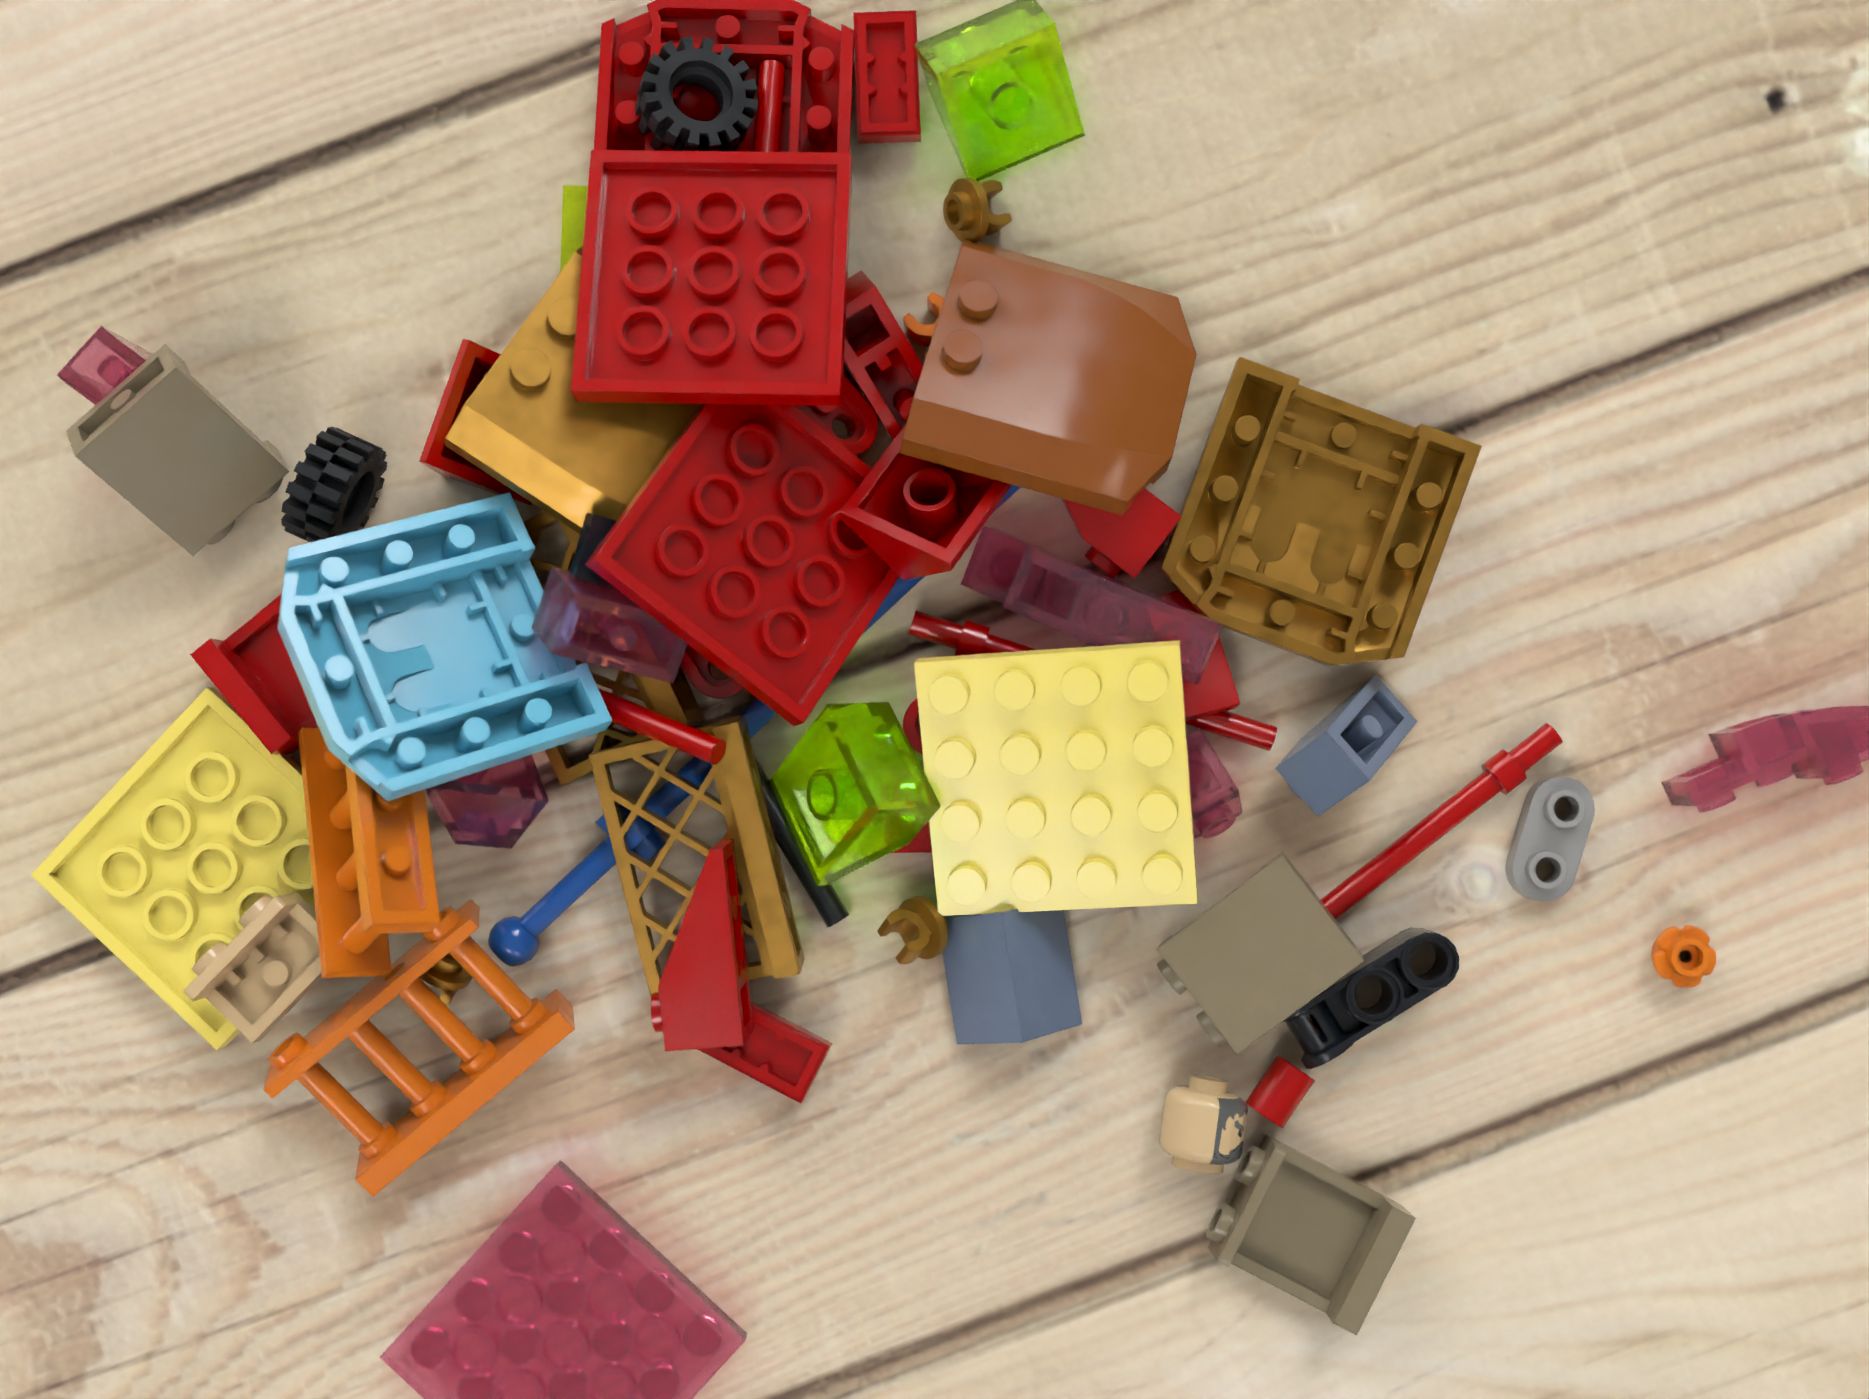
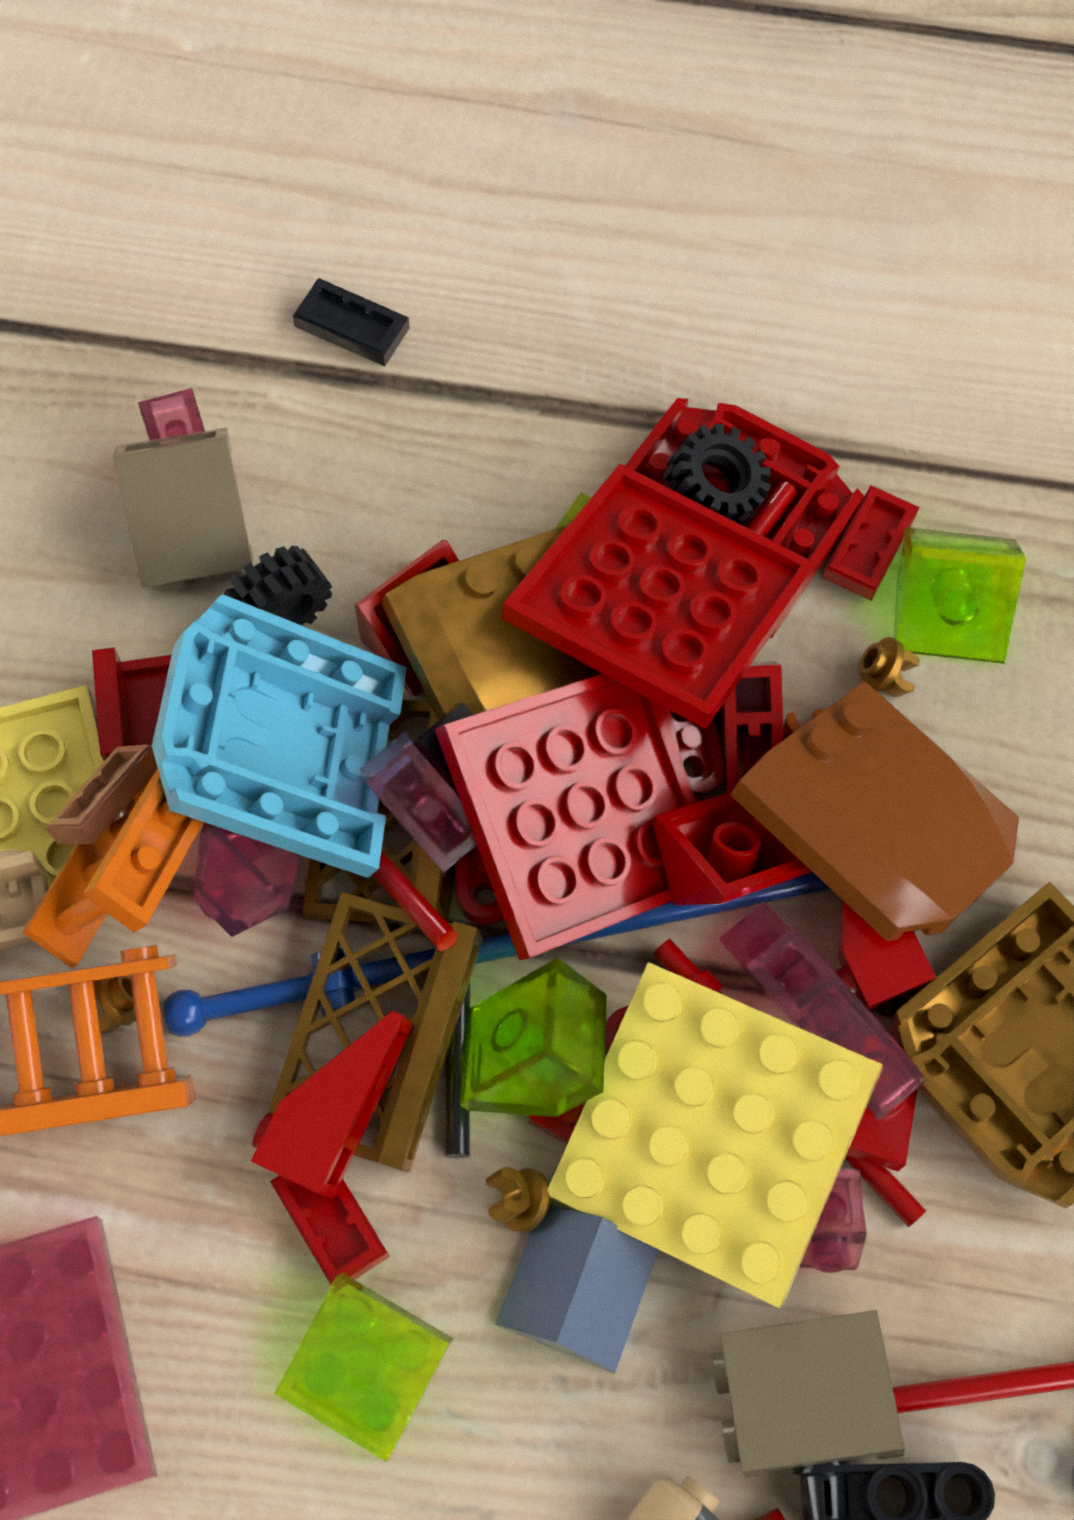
camera: 30 degrees right, 20 degrees down
sand blue slope [1275,674,1417,816] -> none
none -> nougat plate [46,745,158,844]
none -> clear neon green plate [274,1273,454,1462]
none -> black plate [293,278,410,367]

